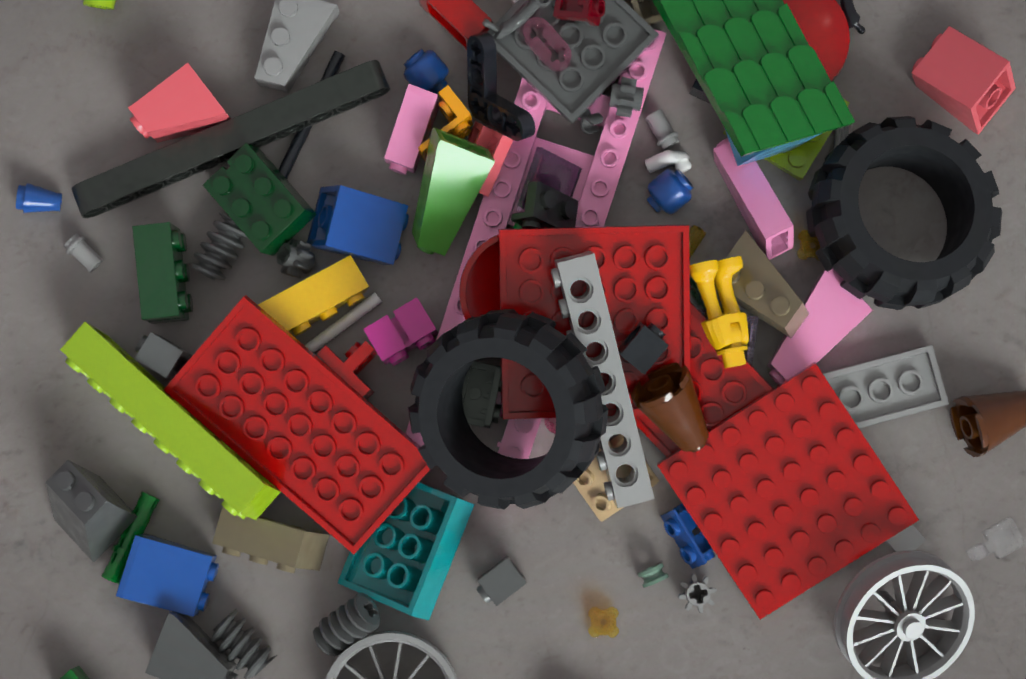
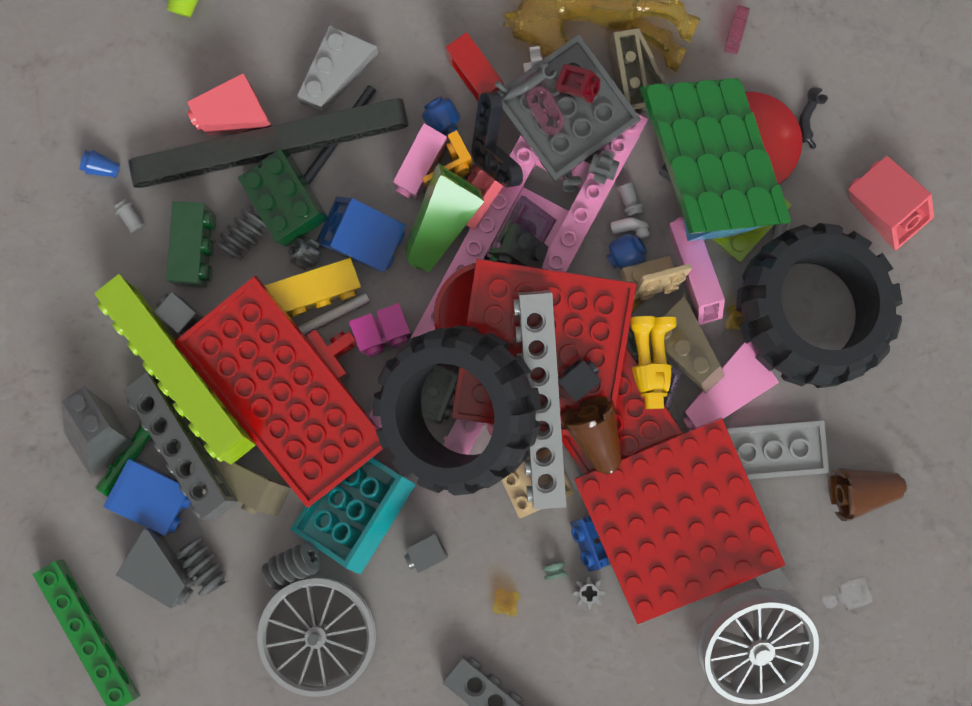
camera: 15 degrees right, 0 degrees up
none -> dark grey brick [123,371,238,520]
none -> tan bracket [620,256,692,300]

